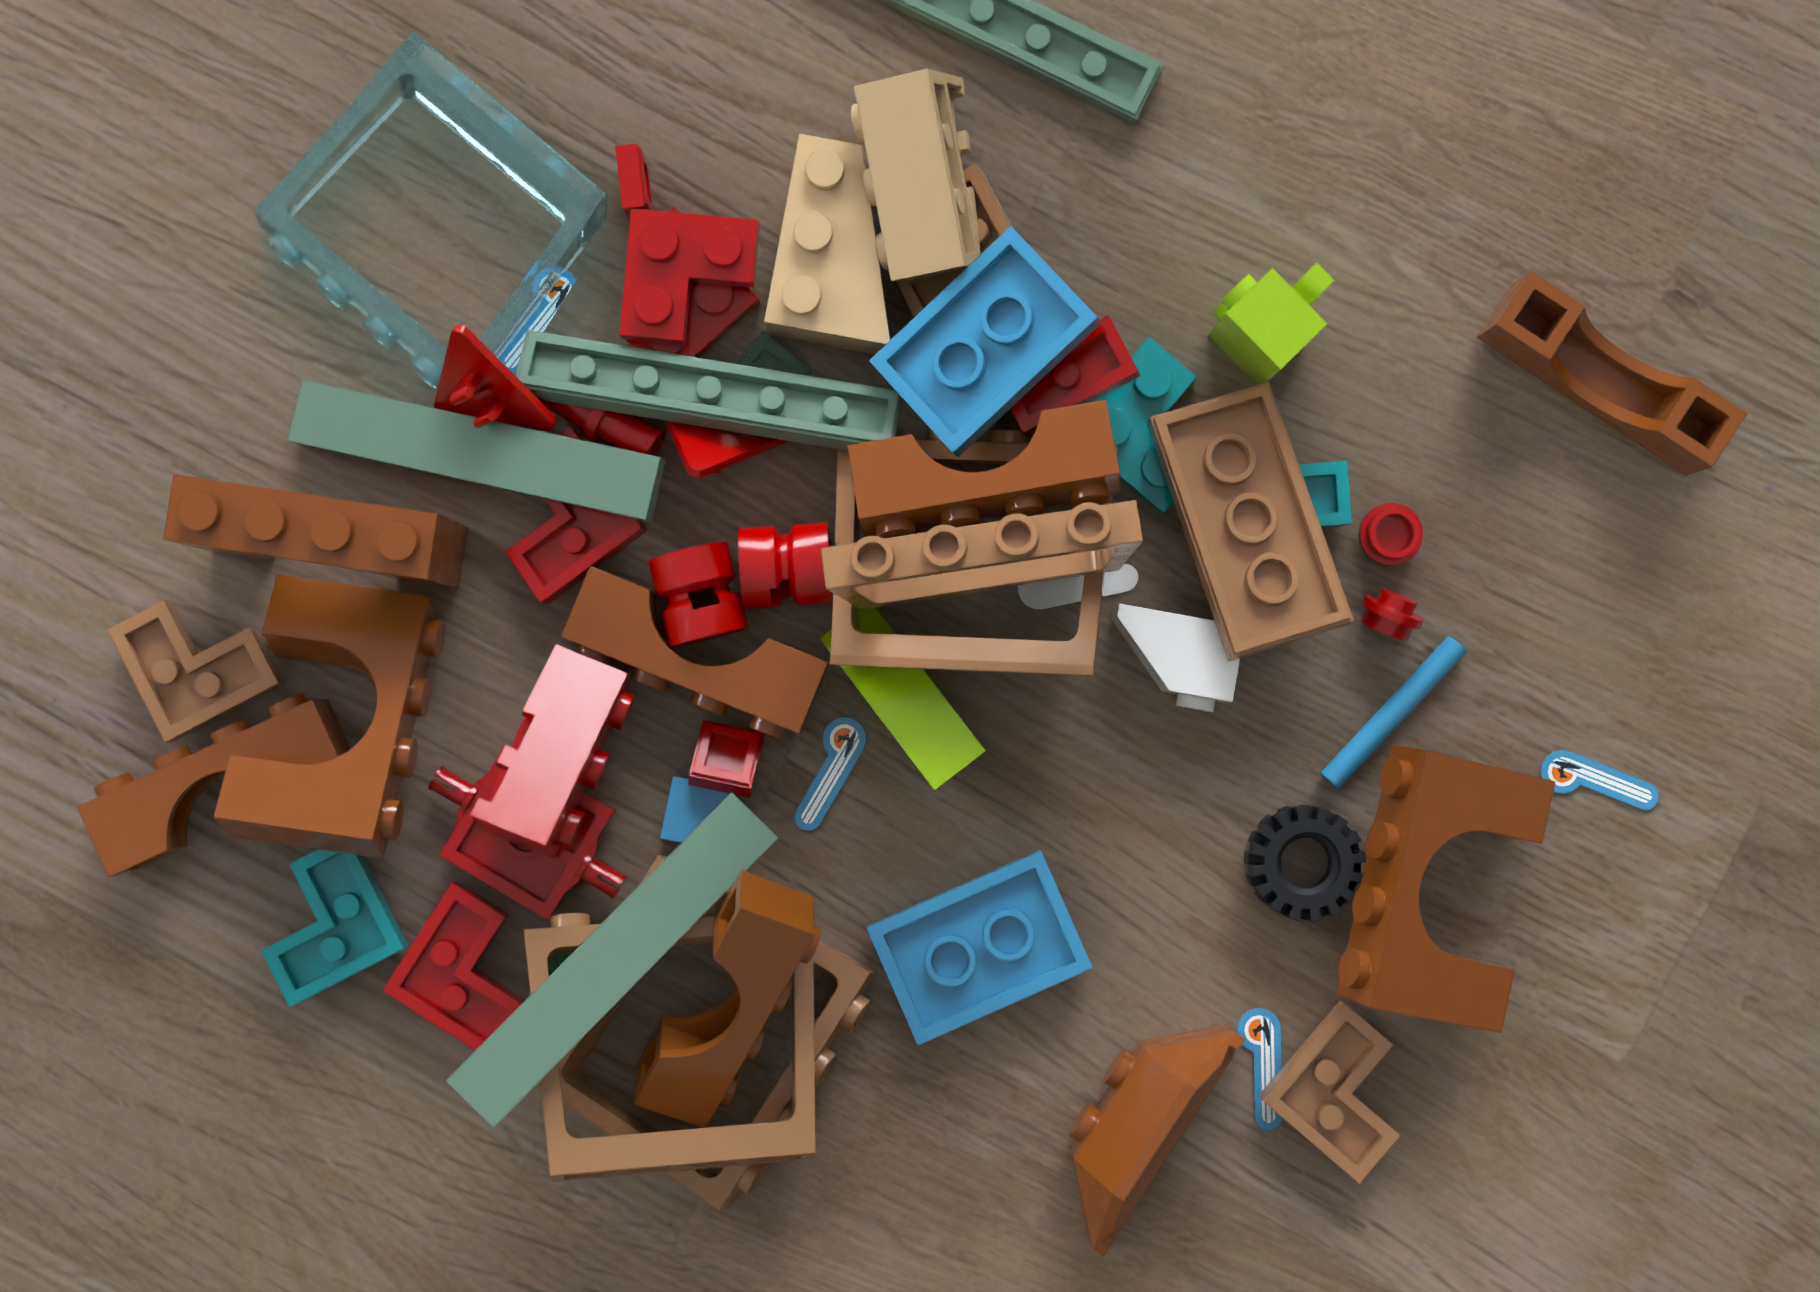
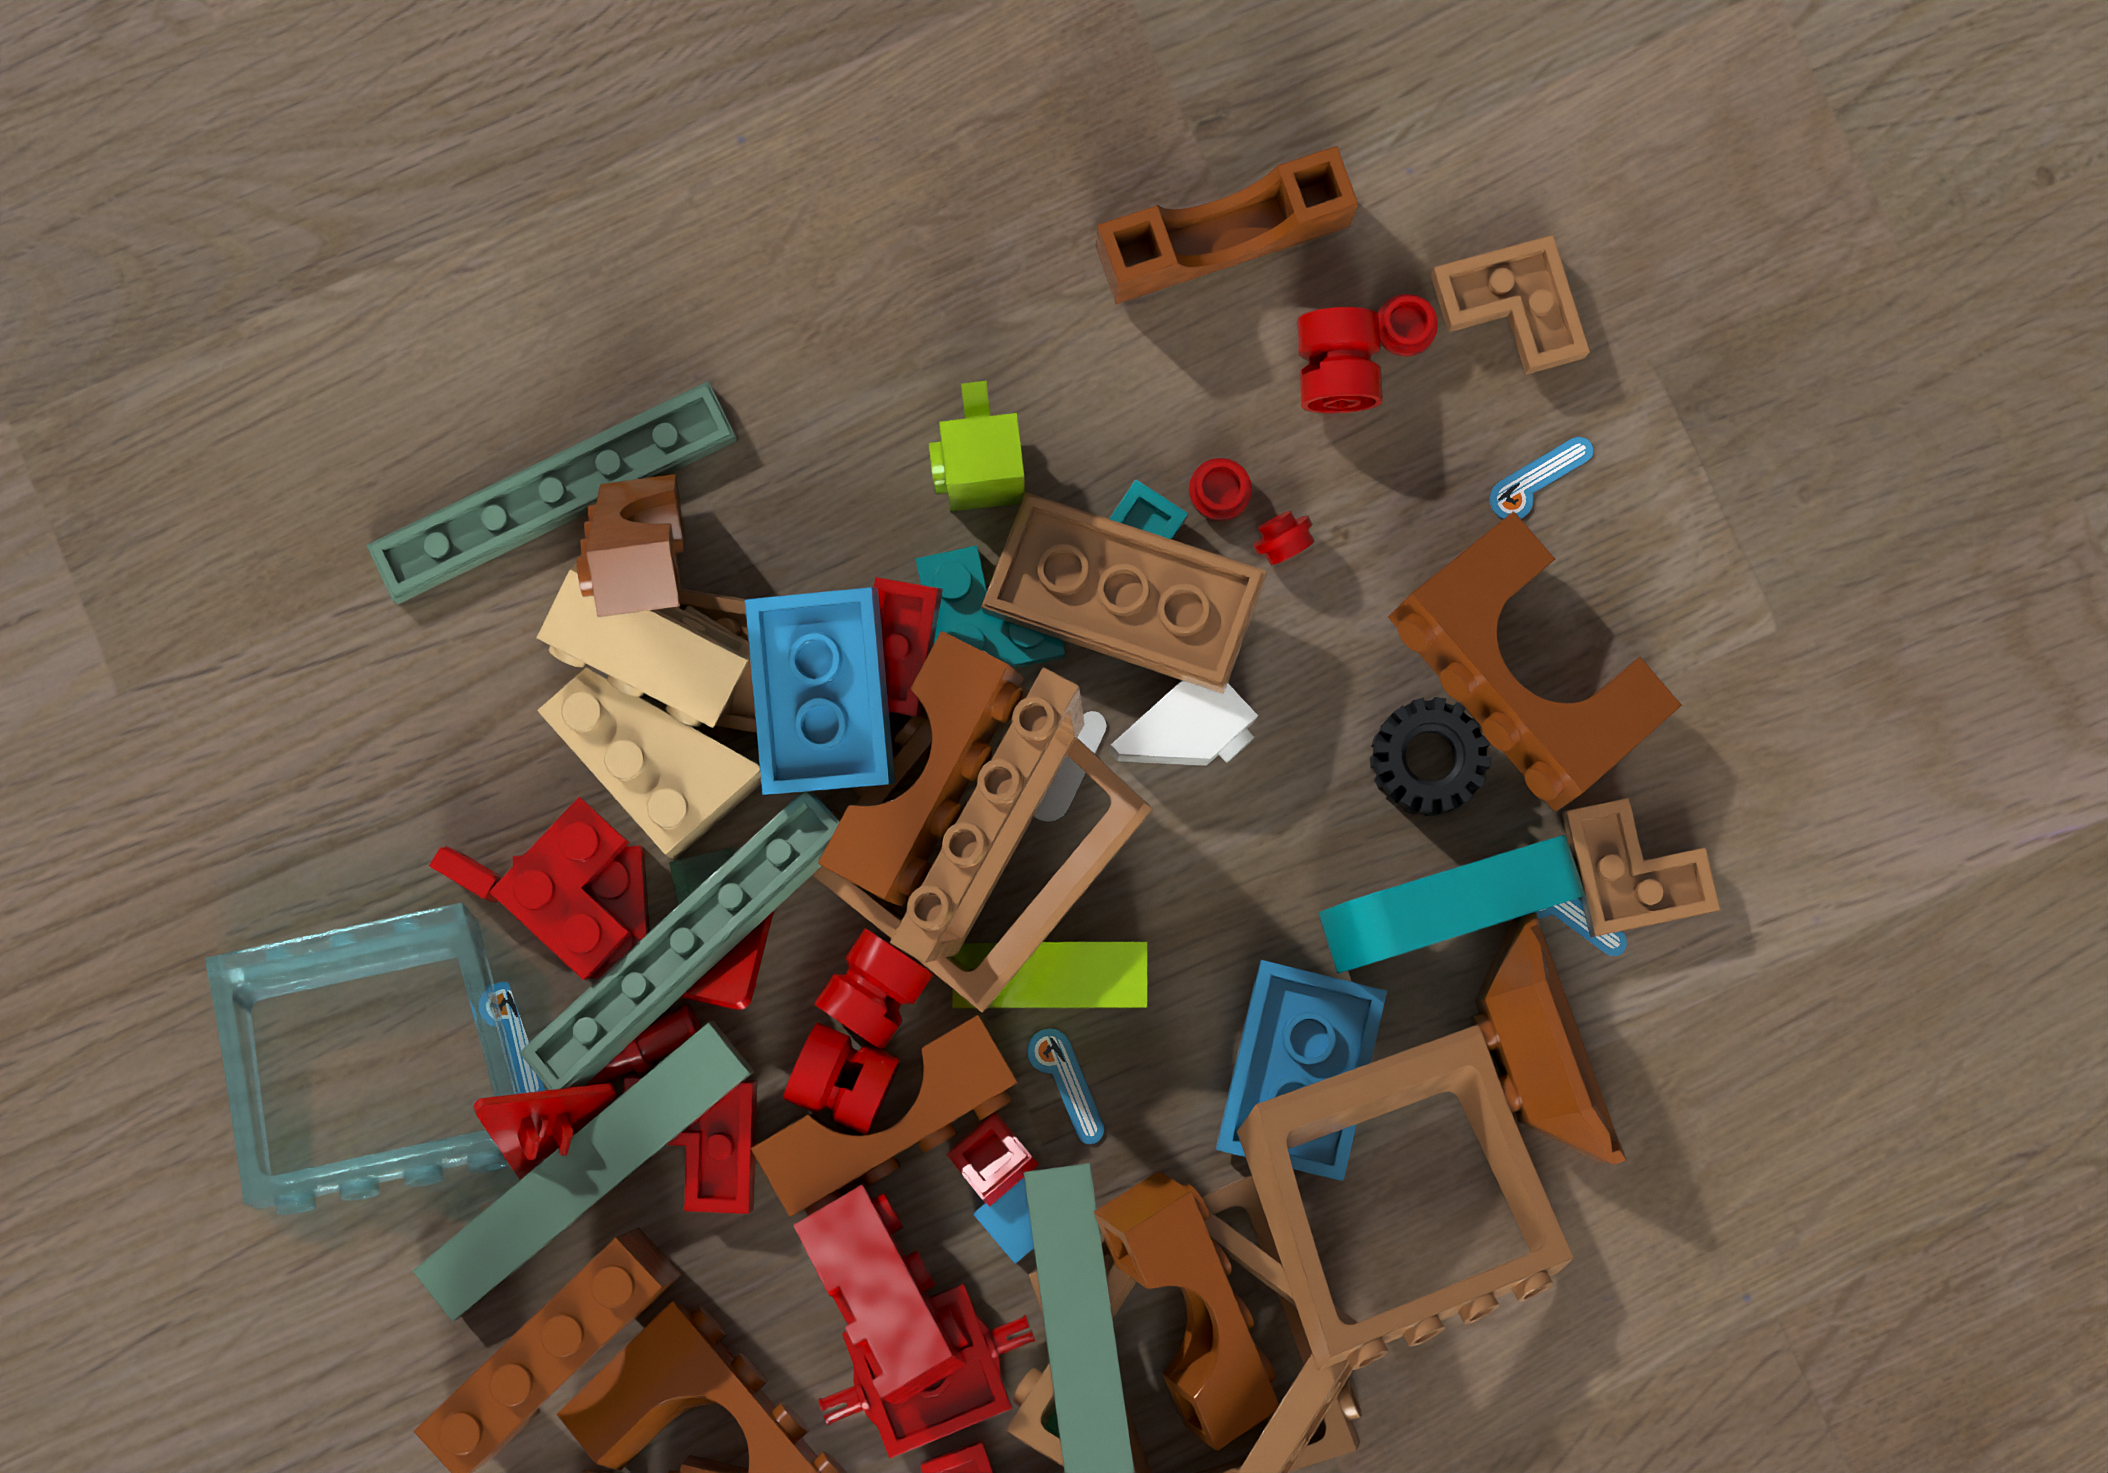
camera: 50 degrees left, 5 degrees down
dark azure bar [1320,636,1467,790] -> none
none -> dark orange arch [576,474,685,617]
none -> medium nougat windscreen [1237,1025,1574,1371]
none -> red wheel [1297,307,1383,414]
none -> teal beam [1317,834,1586,974]
none -> red plate [1377,294,1438,357]
none -> medium nougat plate [1430,235,1590,375]

